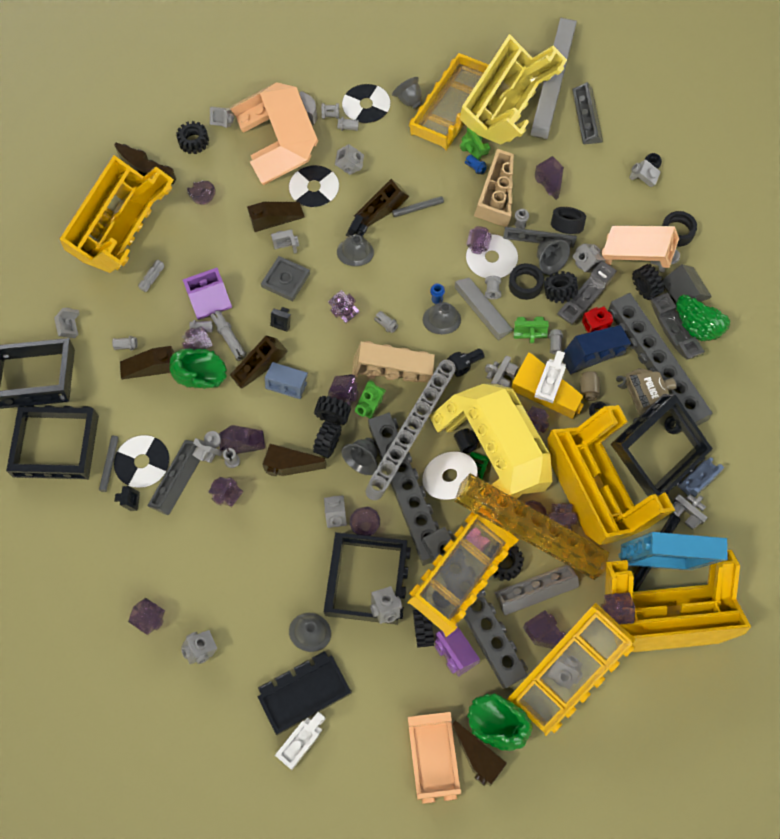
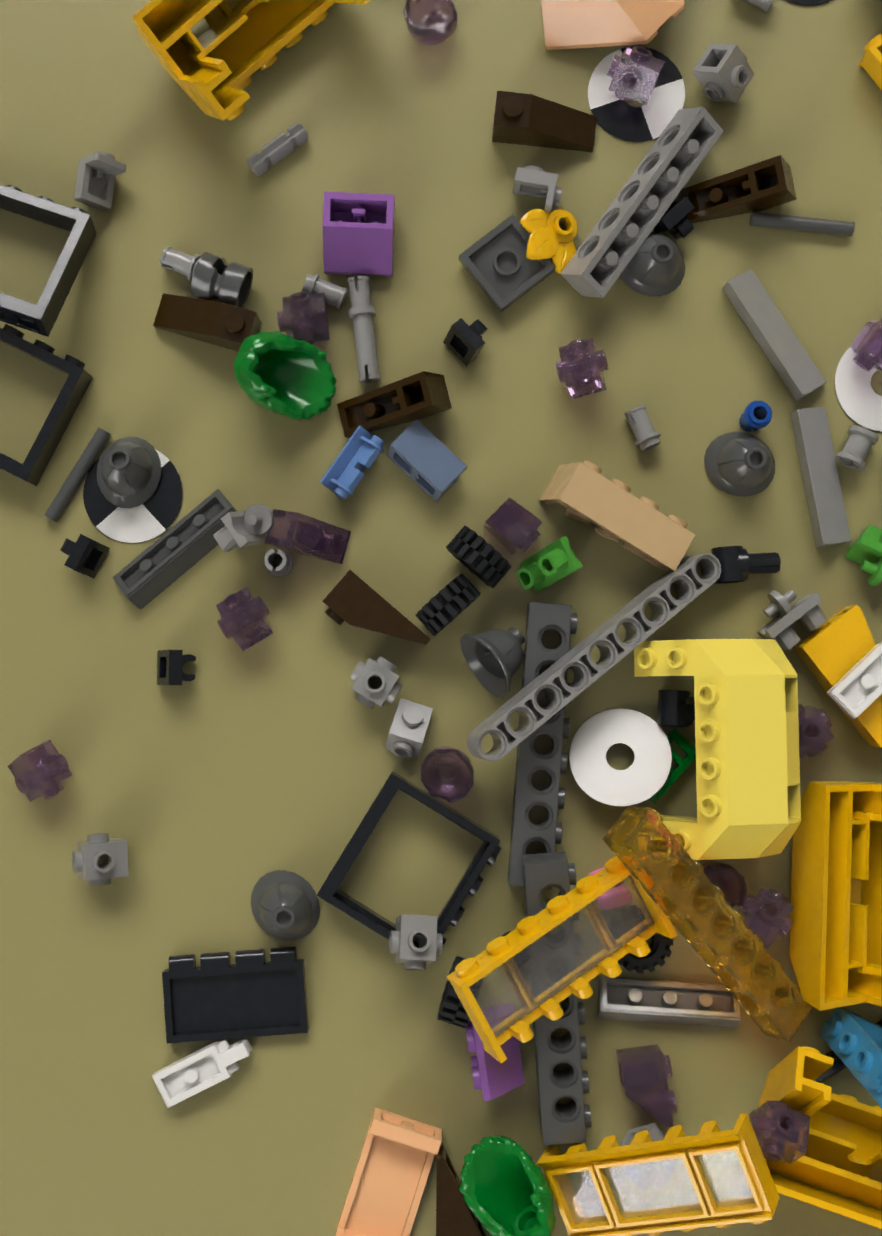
camera: 20 degrees right, 20 degrees up
none -> dark grey hat [97,437,161,508]
none -> black tile [157,650,196,685]
none -> dark grey wheel [191,252,253,308]
none -> medium blue hinge [320,425,385,500]
none -> light grey brick [350,656,402,709]
none -> yellow plate [519,209,578,274]
none -> light grey brick [560,106,724,298]
none -> clear purple brick [607,46,665,105]
none -> light grey slope [722,269,827,402]

